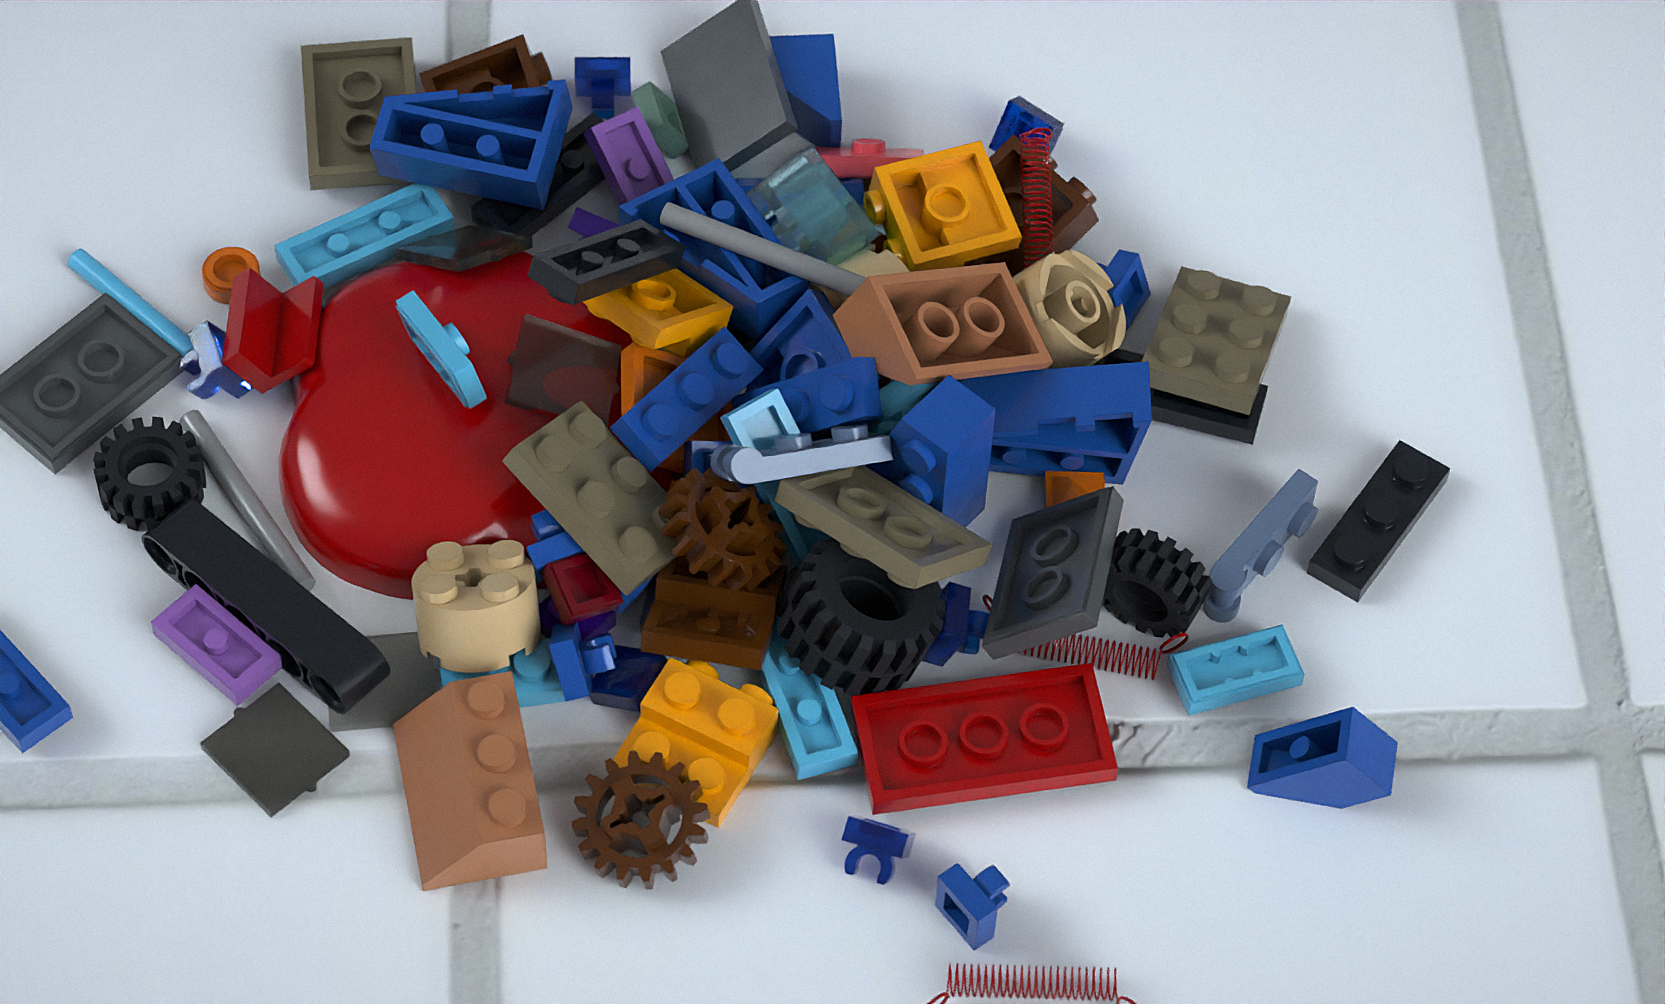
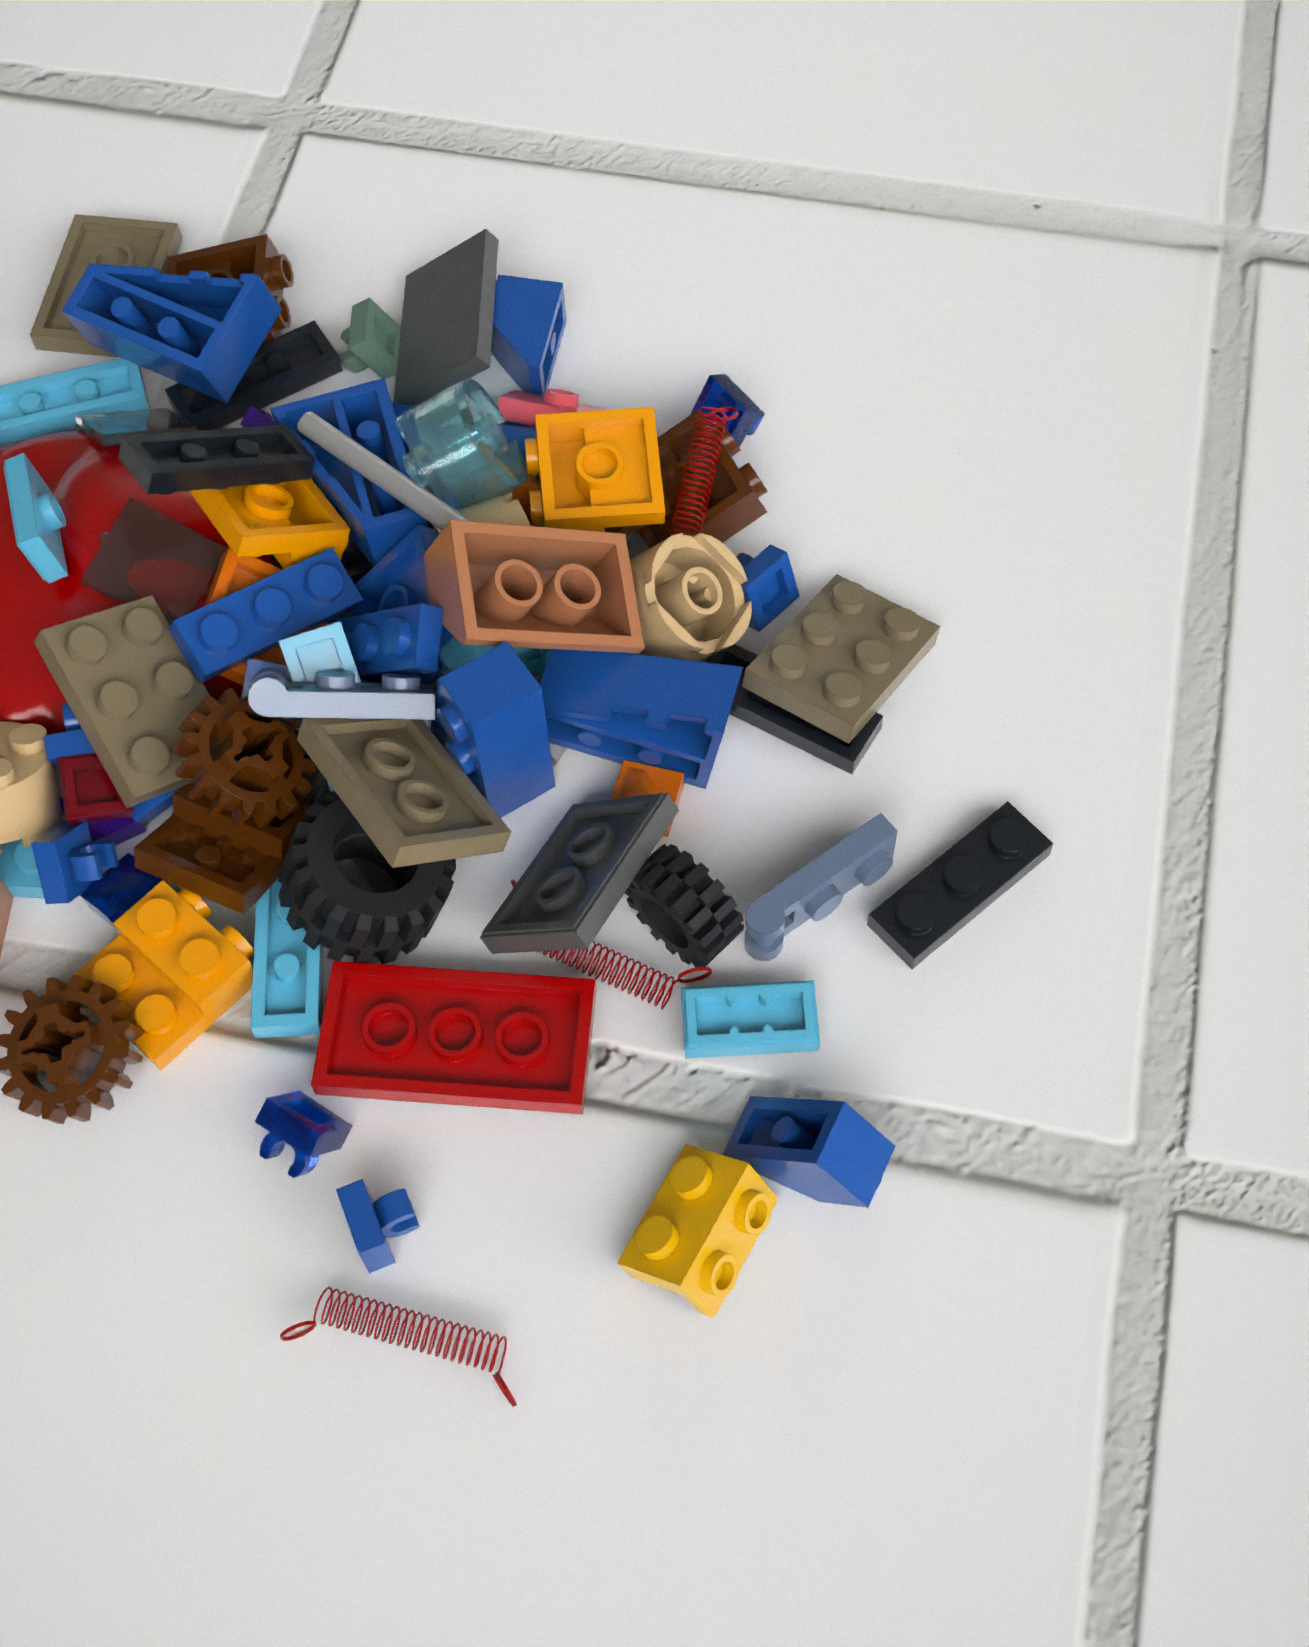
camera: 20 degrees right, 5 degrees up
clear blue tile [575,57,631,120] -> none
medium lavender plate [583,107,674,206] -> none
clear blue tile [922,581,989,667] -> none
none -> yellow bracket [617,1144,777,1317]

